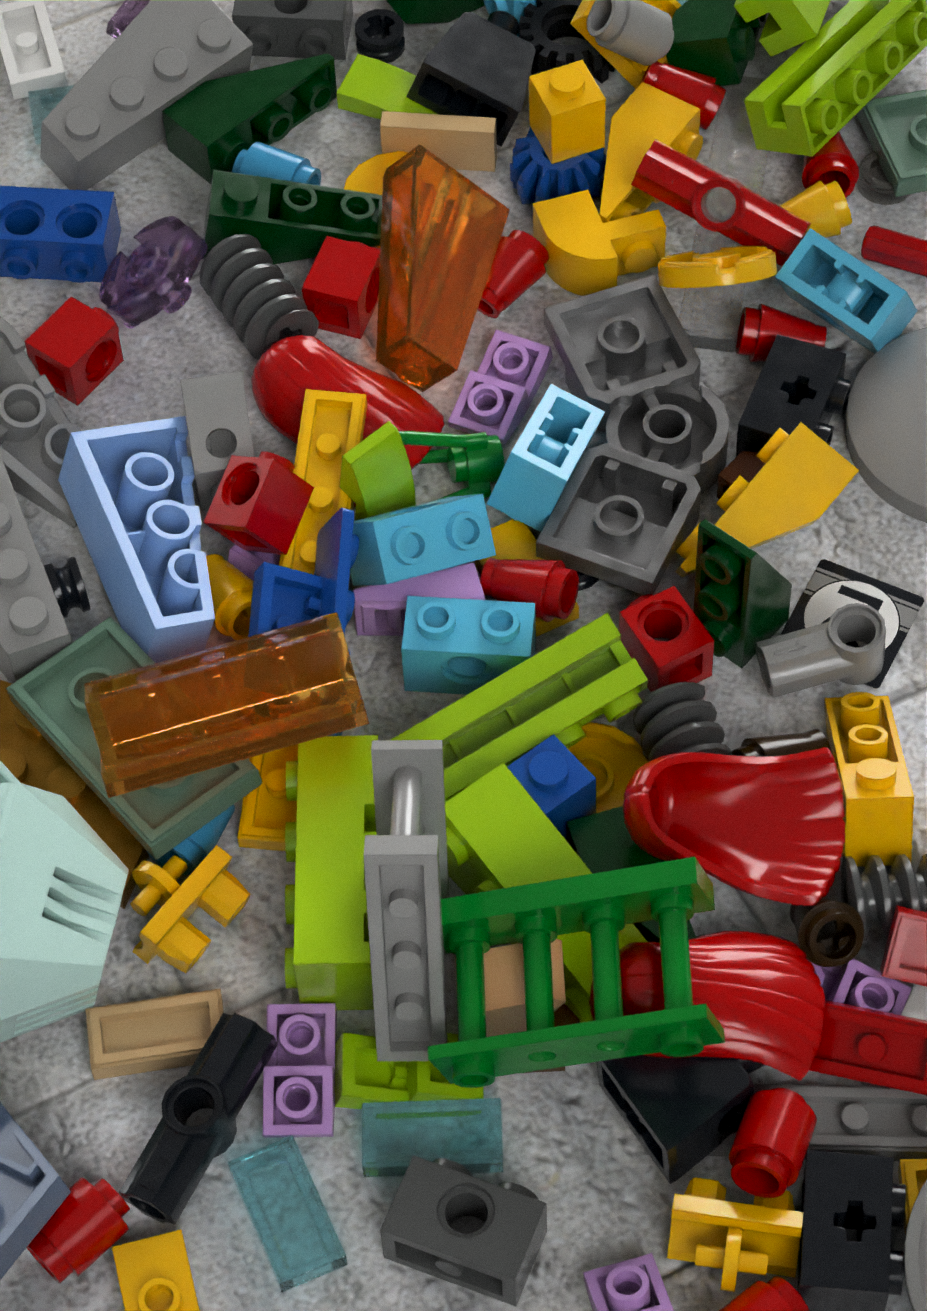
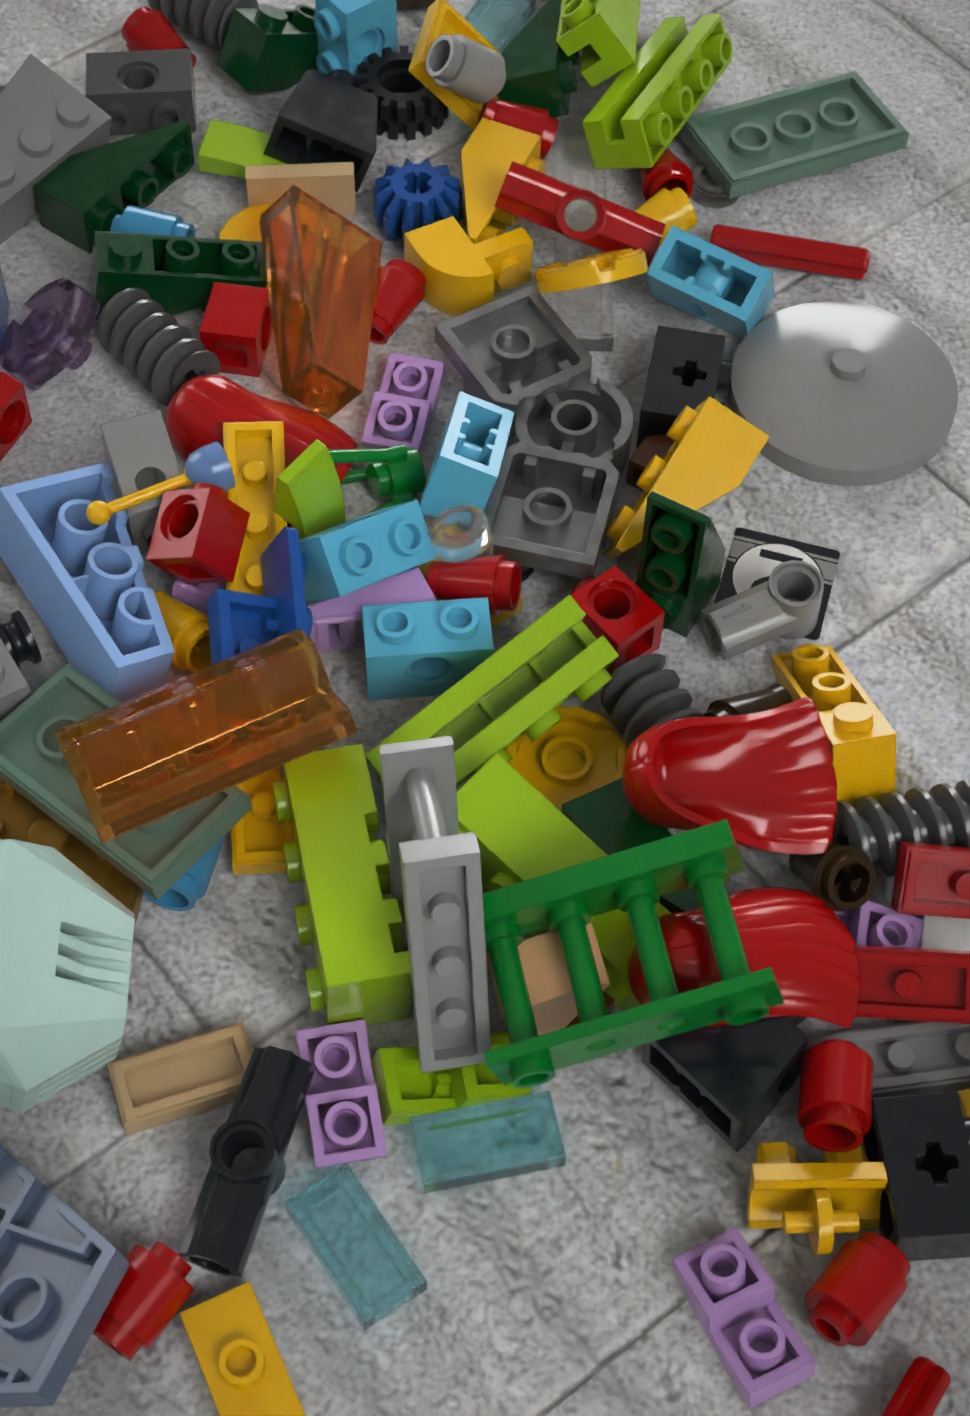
camera: 15 degrees left, 0 degrees up
yellow hips [130,845,251,974] -> none
black bush [355,9,405,63] -> none
dark grey brick [380,1155,547,1306] -> none
blue brick [507,734,596,840] -> none
yellow brick [529,59,606,164] -> none
red cone [736,303,827,362] -> none
none -> hinge [86,441,235,525]
none -> clear tile [428,505,494,563]

